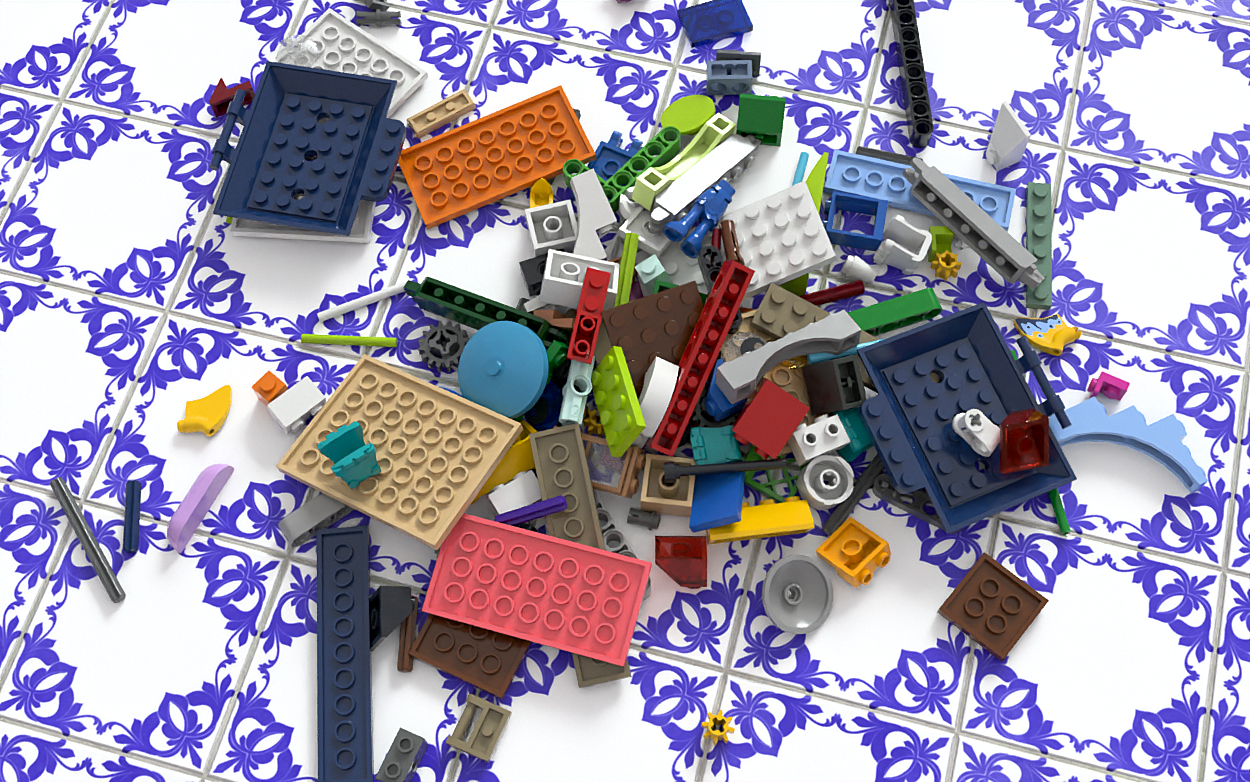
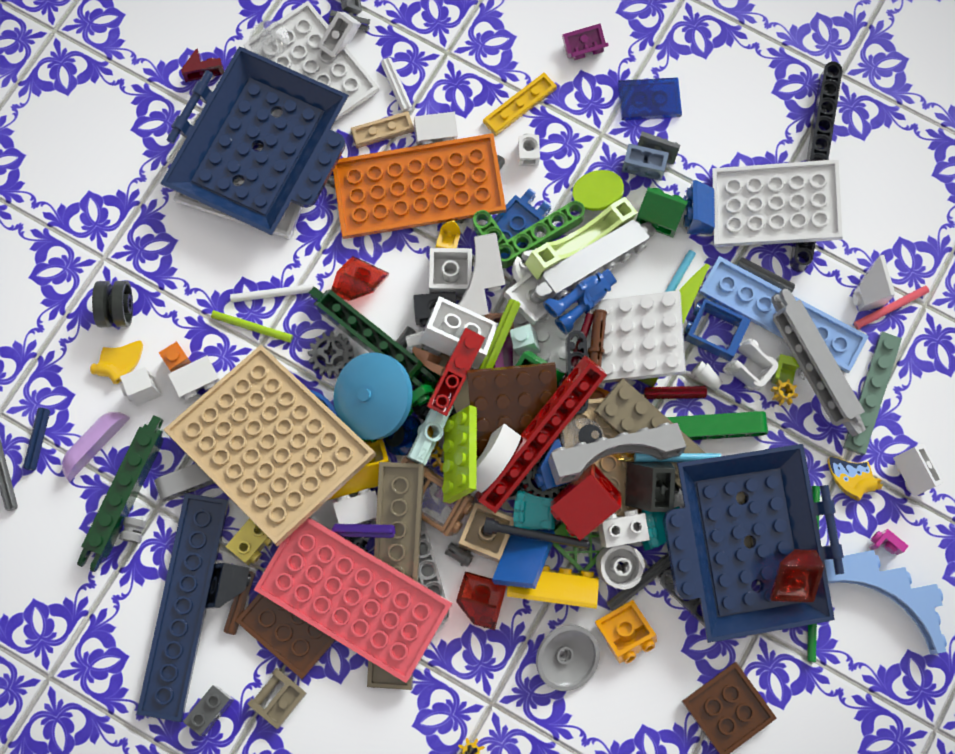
camera: 10 degrees right, 10 degrees up
teal piece [317,421,382,490] -> none
white piece [952,409,1004,457] -> none
none -> dark green hinge [77,415,164,572]
none -> pearl dark grey wheel [92,280,133,328]
none -> white brick [119,366,161,406]
none -> light grey wheel [119,517,146,544]
none -> light yellow brick [225,519,273,566]
none -> white slope [317,11,361,58]
none -> clear red slope [331,256,390,301]
none -> white axle [381,57,412,112]
none -> white brick [413,112,458,145]
none -> yellow tile [483,72,557,136]
none -> white brick [518,133,540,166]
none -> blue slope [683,180,715,235]
none -> white plate [712,159,843,247]
none -> coral bar [854,285,930,329]
none -> white brick [893,444,944,497]

